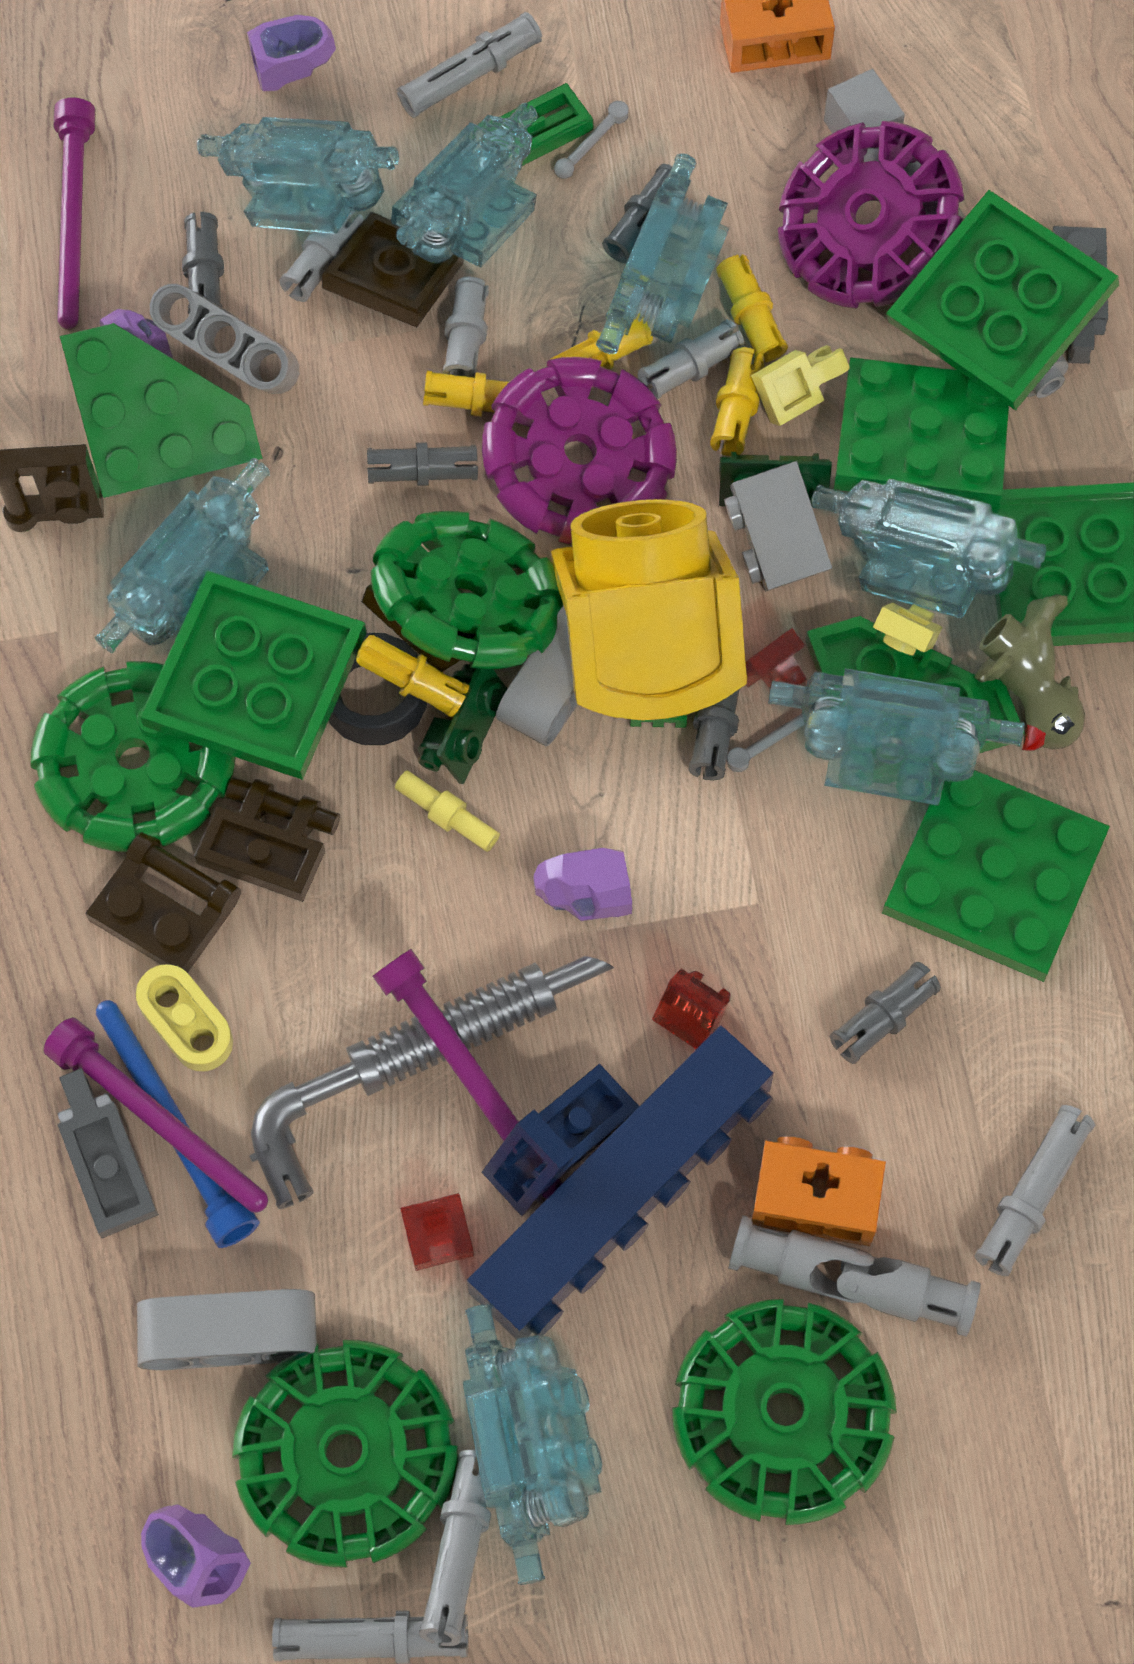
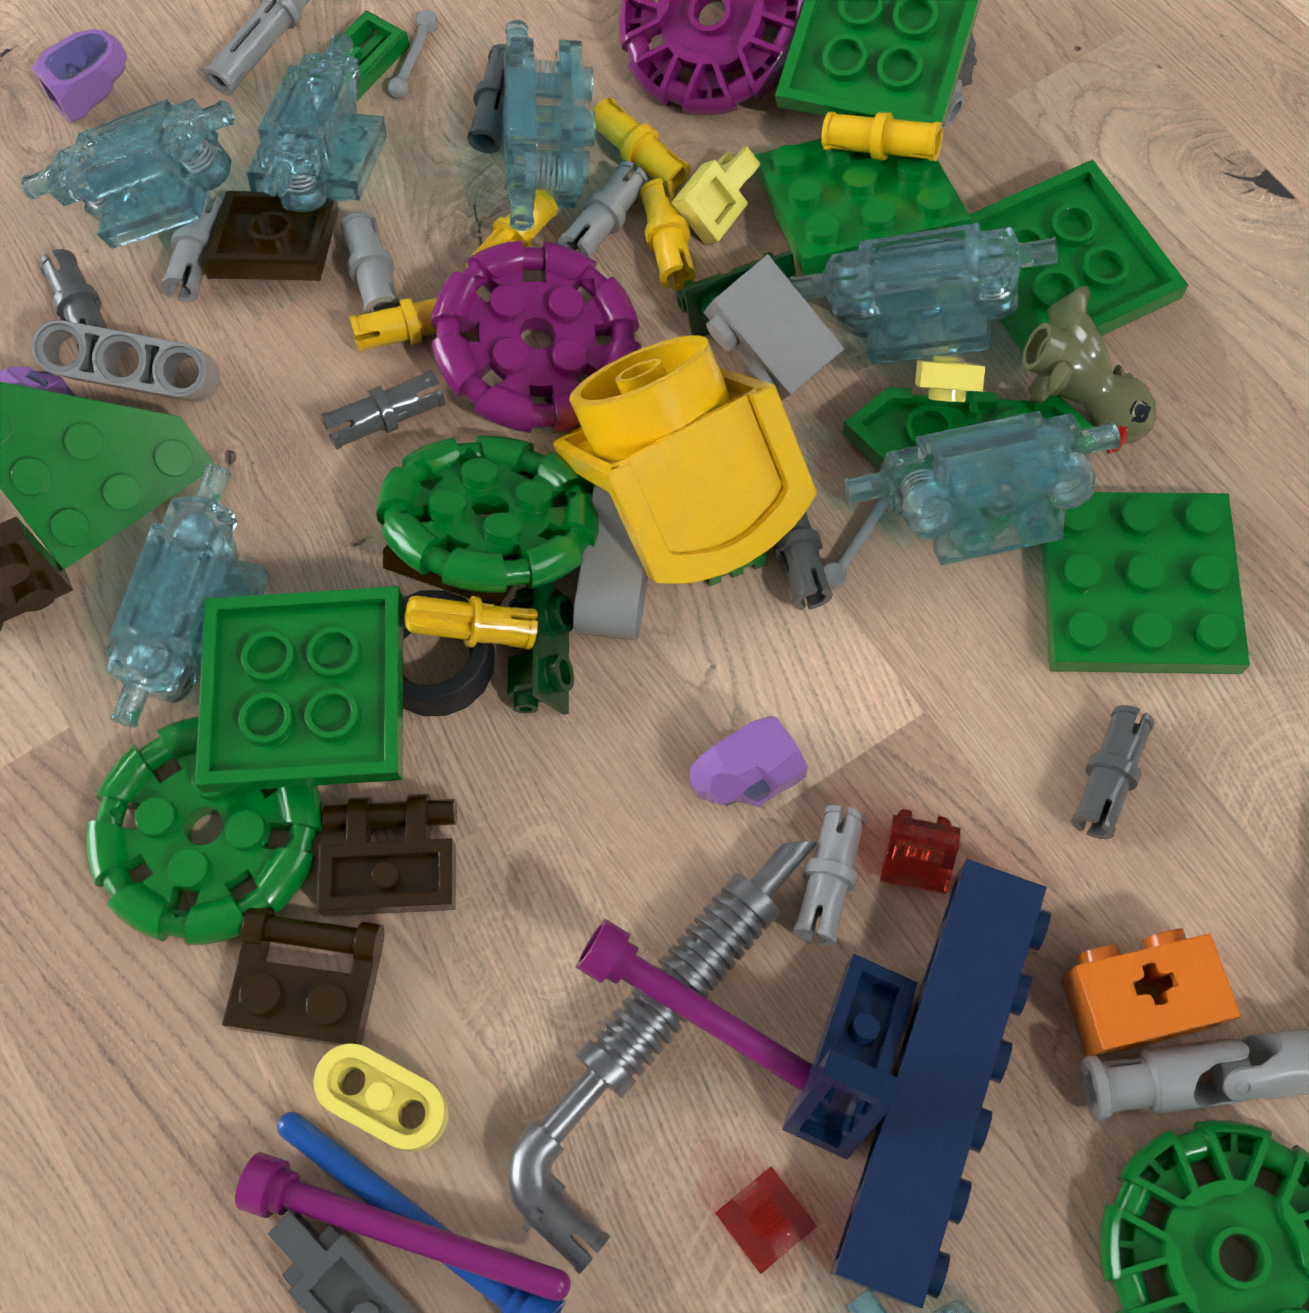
camera: 20 degrees left, 0 degrees up
light yellow bar [395,770,500,852] -> none
clear red tile [746,628,807,699] -> none
none -> light grey pin [793,805,867,947]
none -> yellow pin [821,112,943,161]

